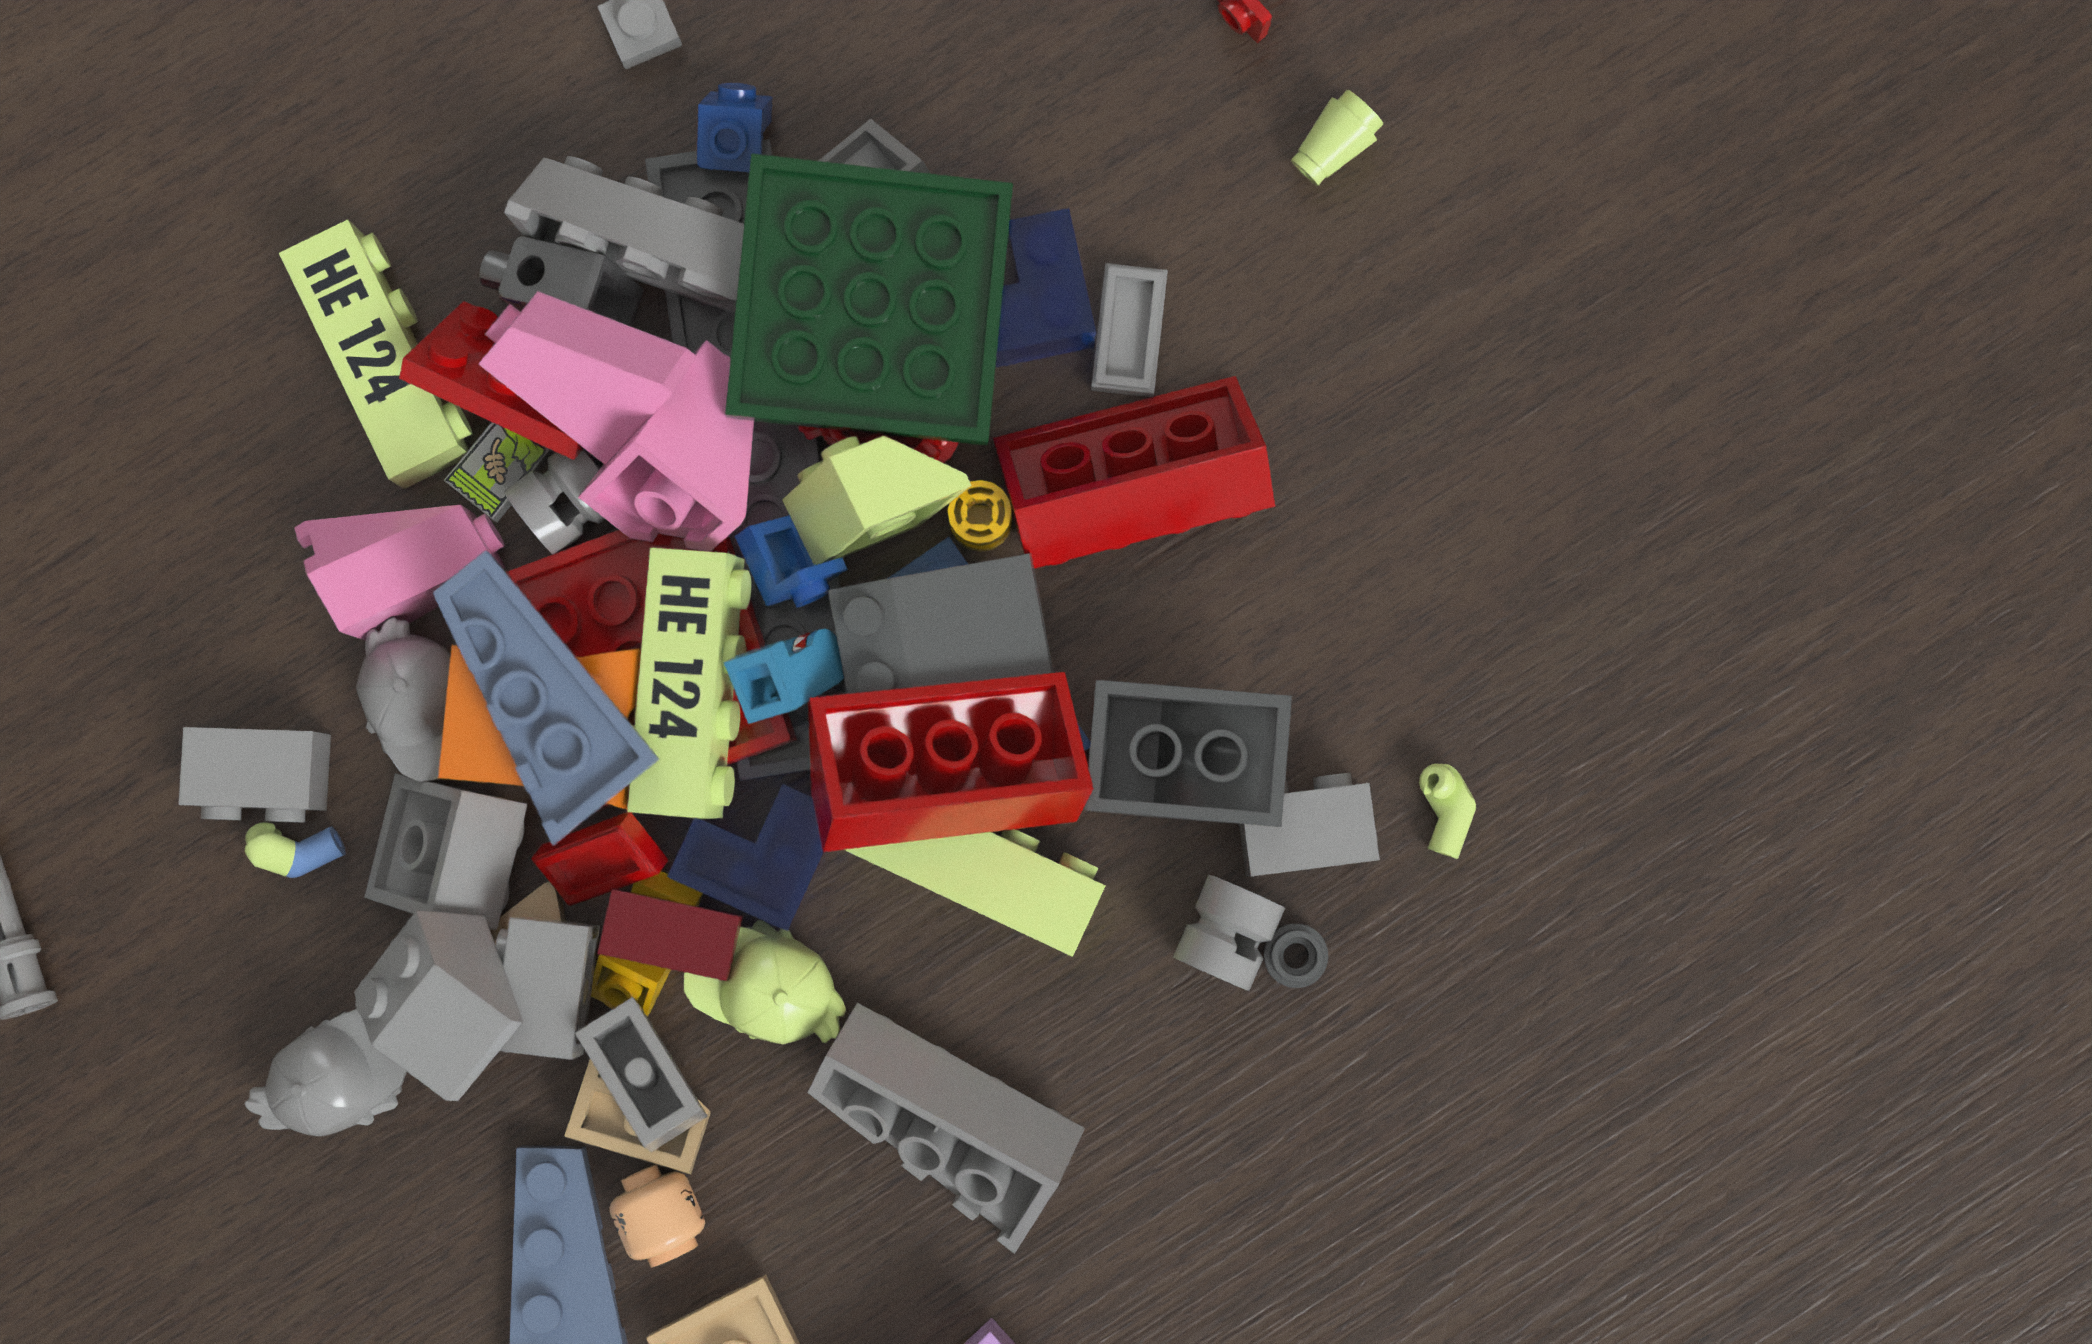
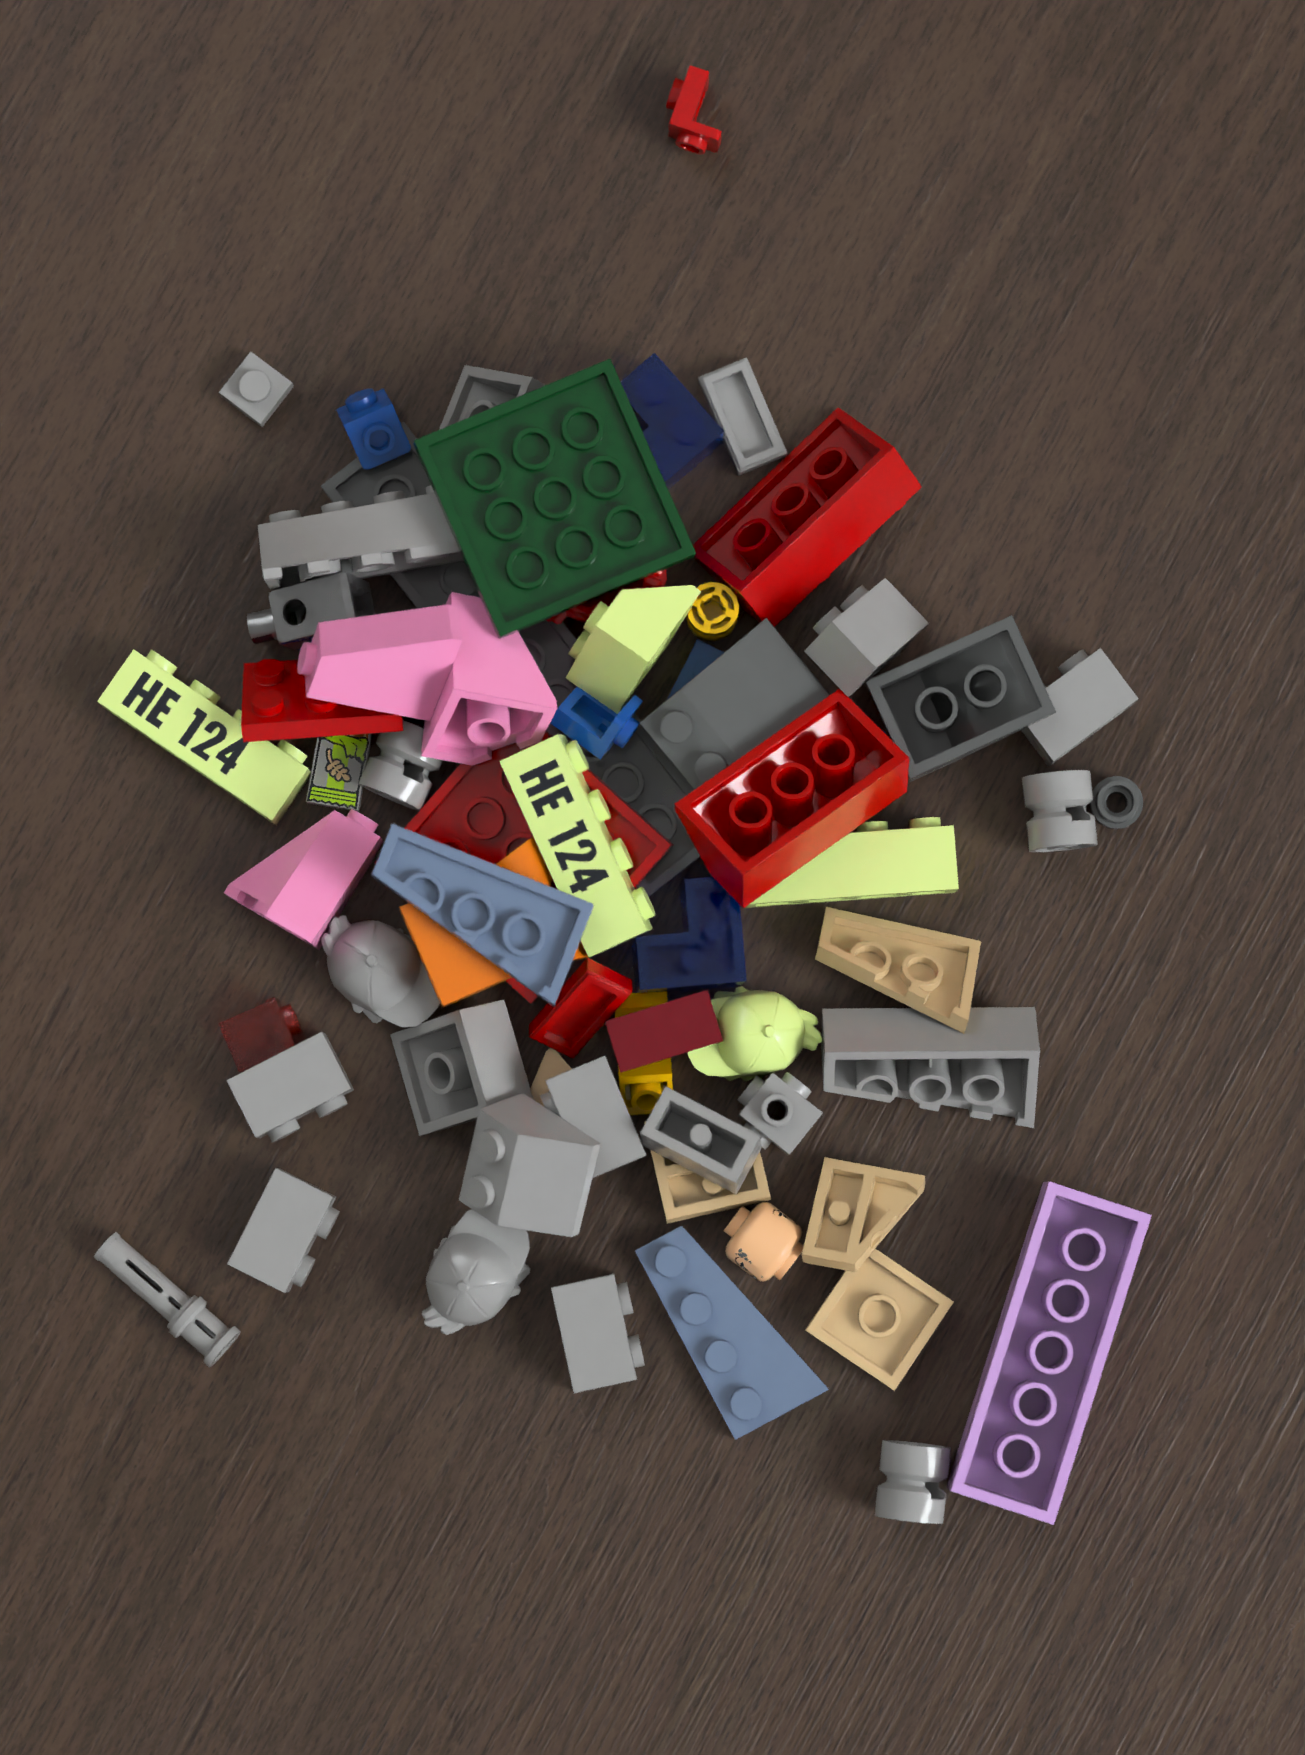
camera: 30 degrees left, 0 degrees up
arm [245,822,346,878] -> none
dark azure leg [724,628,844,724] -> none
yellowish green cone [1291,90,1383,186] -> none
yellowish green arm [1419,763,1476,859] -> none
none -> clear red bracket [218,997,303,1073]
none -> light grey brick [227,1168,340,1293]
none -> light grey brick [551,1273,645,1393]
none -> light grey brick [737,1072,823,1155]
none -> tan wing [802,1157,926,1272]
none -> light grey brick [804,578,929,697]
none -> tan wing [815,907,981,1034]

